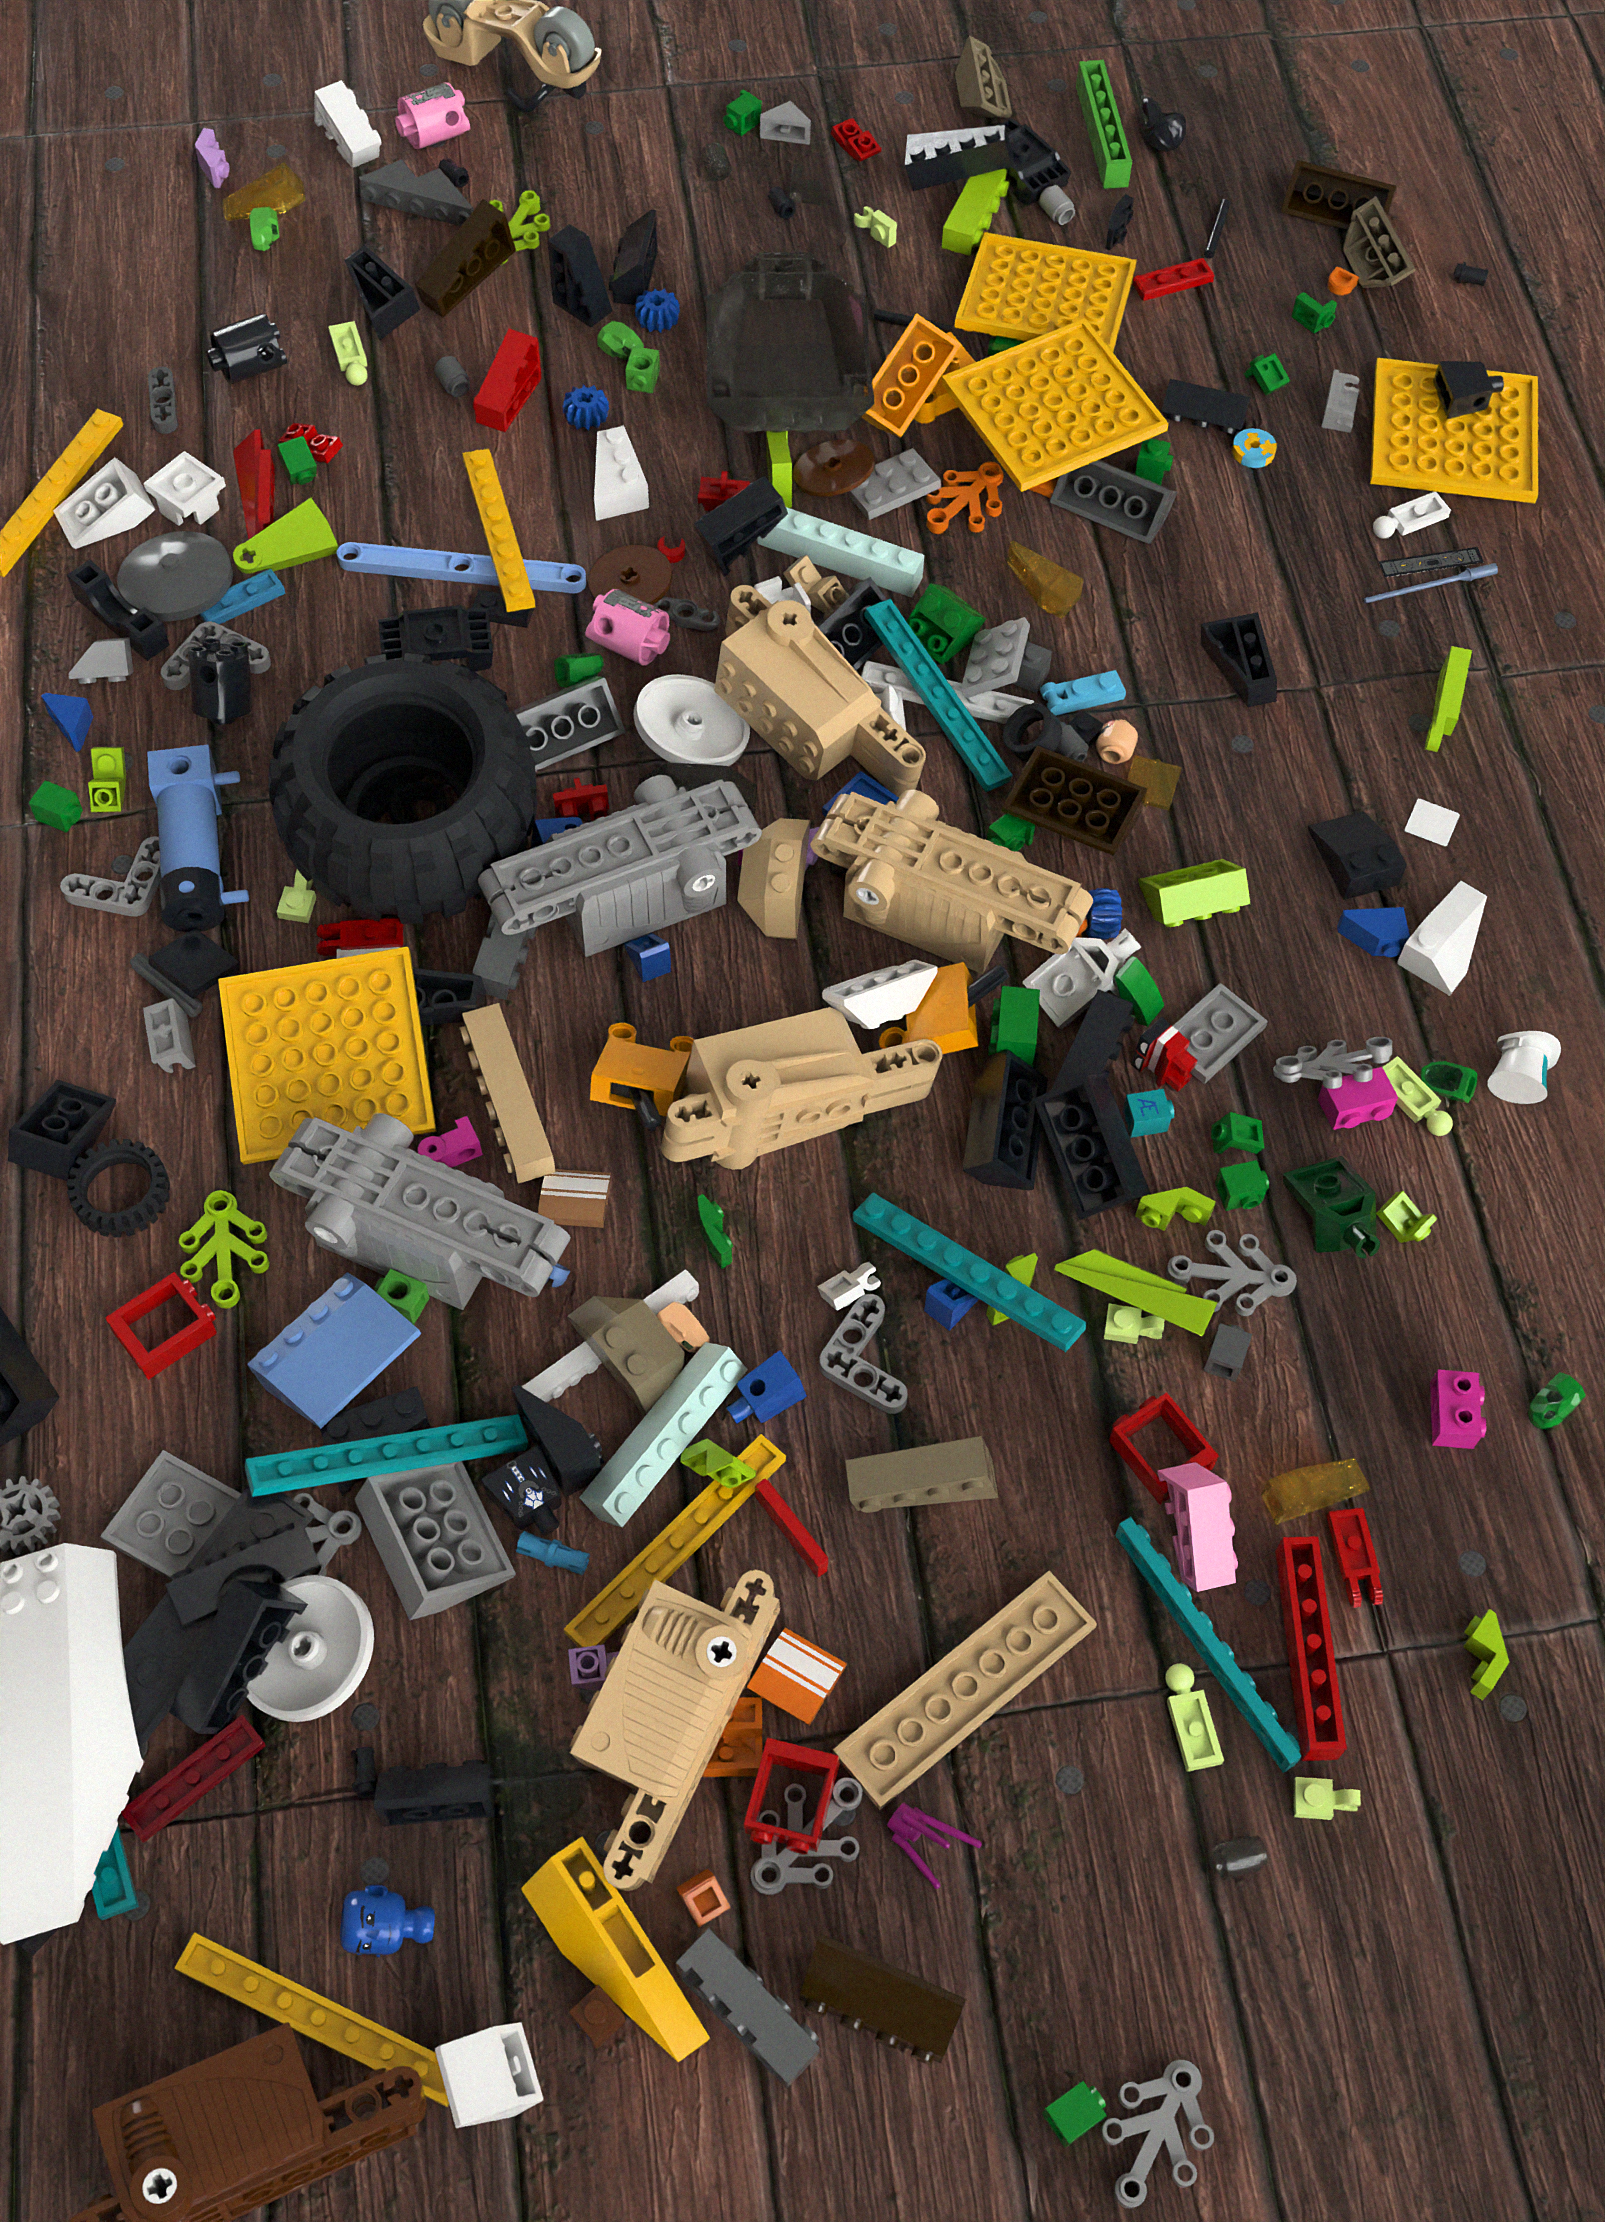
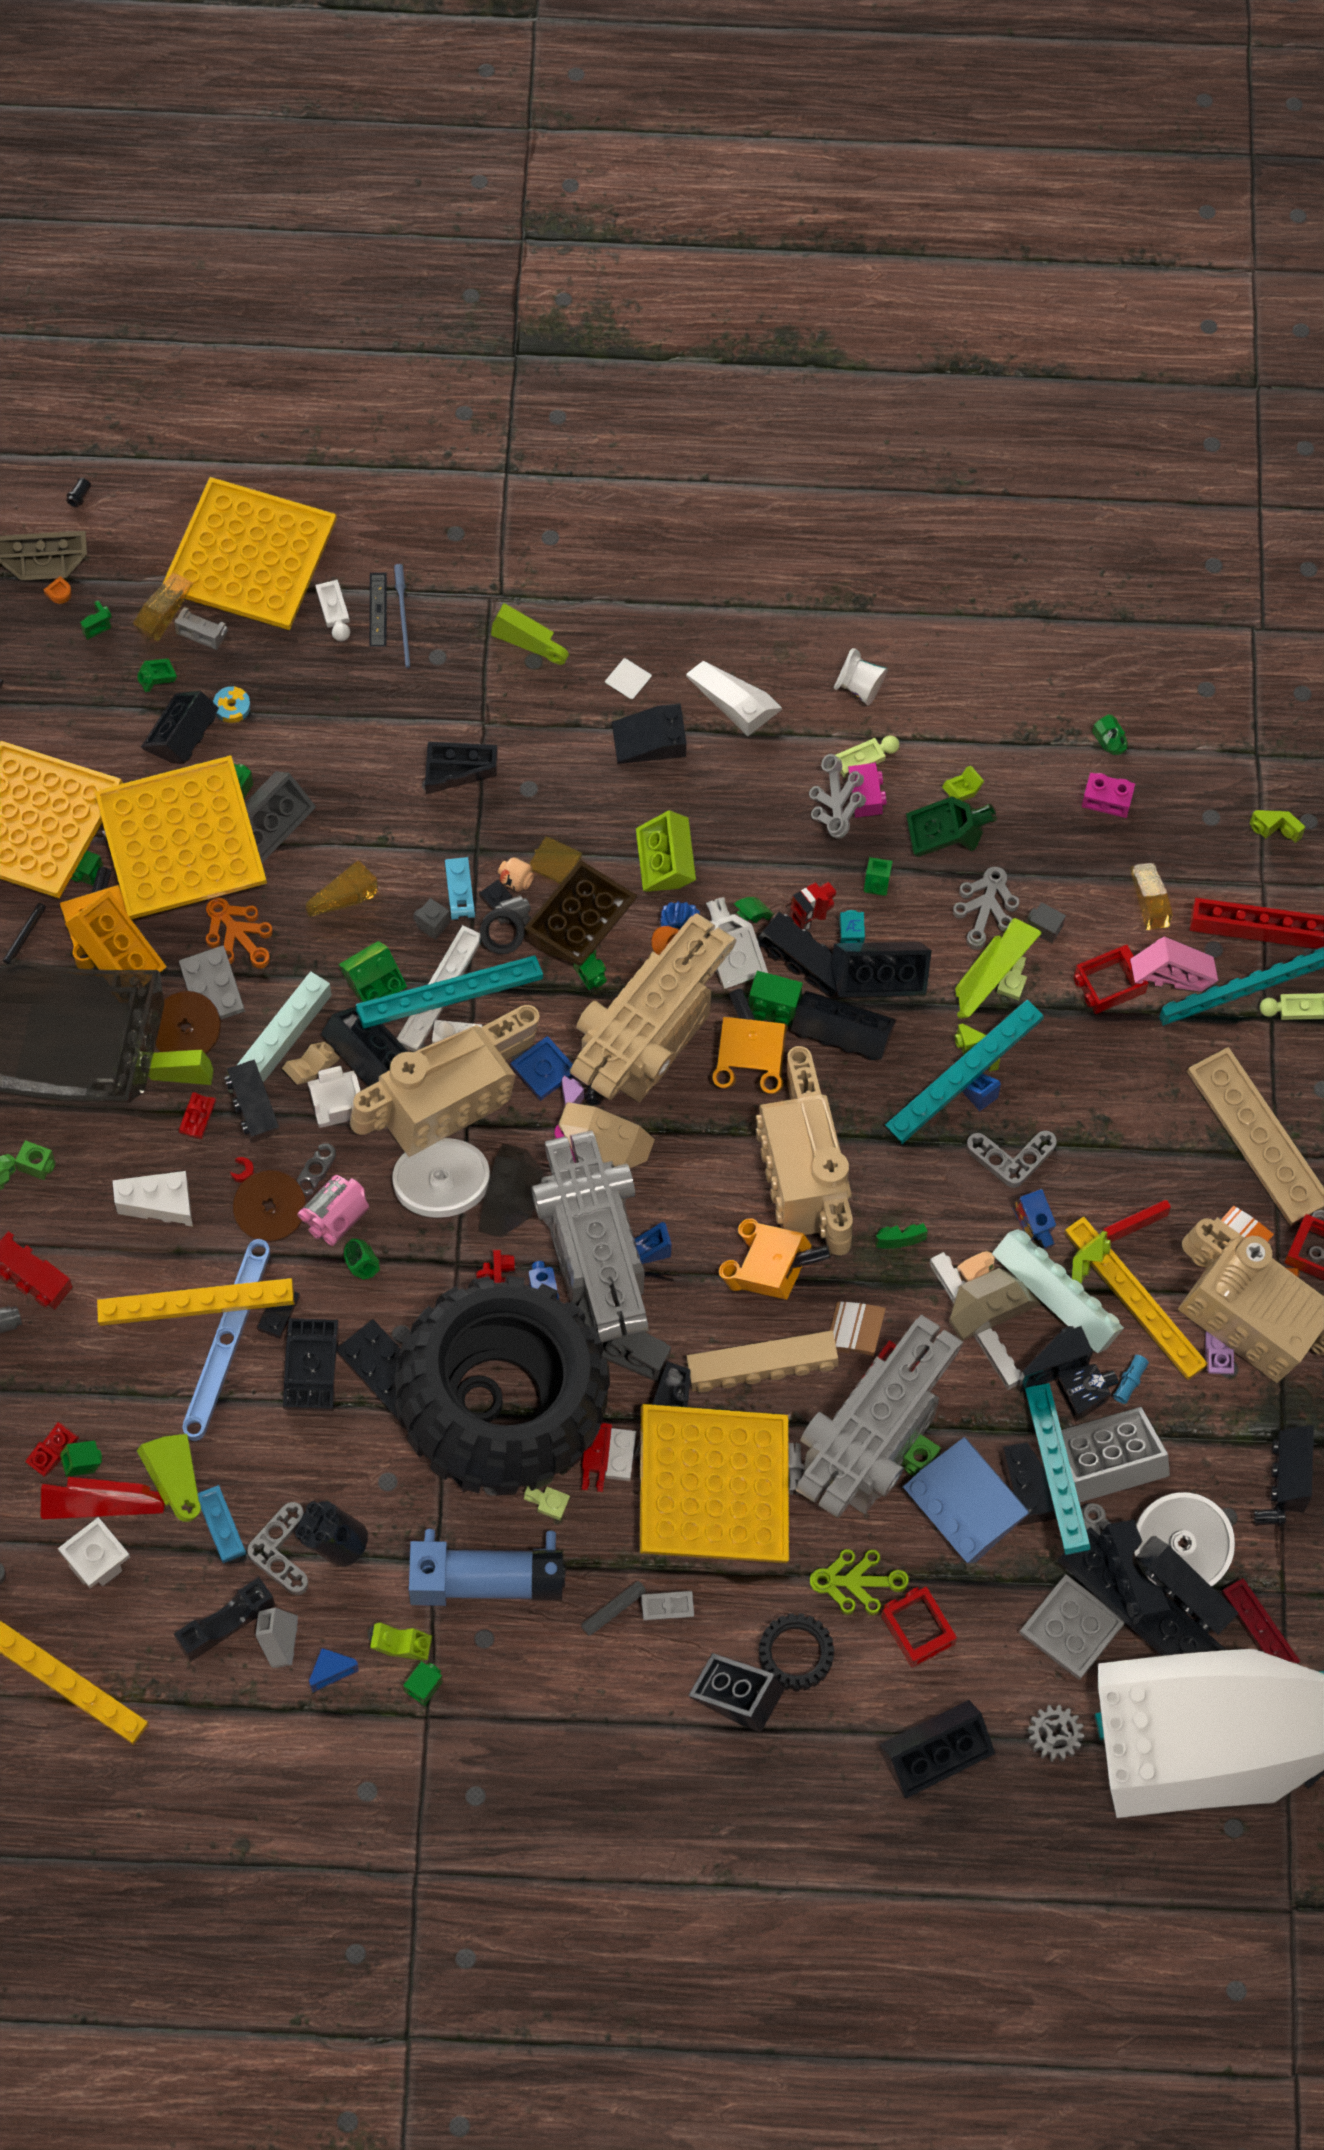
camera: 80 degrees left, 5 degrees up
white slope [53,457,156,549] -> none
light grey beam [60,836,161,917] -> none
dark grey dish [117,531,233,621] -> none
black tile [148,928,239,999] -> none
dark pink leg [418,1116,483,1168] -> none
dark grey slope [509,676,626,771] -> none
blue gear [562,384,609,431] -> none
white plate [818,1262,881,1311] -> none
white wedge [822,960,937,1029] -> none
dark tan wedge [845,1436,998,1513] -> none
light grey plate [961,617,1030,699] -> none
red tile [1132,258,1215,301] -> none
lime slope [1135,1187,1216,1231] -> none
light grey plate [1173,983,1268,1084] -> none
green brick [1215,1160,1269,1211] -> none
red hinge [1326,1507,1383,1608] -> none
blue slope [1337,907,1410,957] -> none
rock [1420,1061,1478,1103] -> none
black torso [1433,361,1504,419] -> none
none -> clear yellow slope [133,572,193,642]

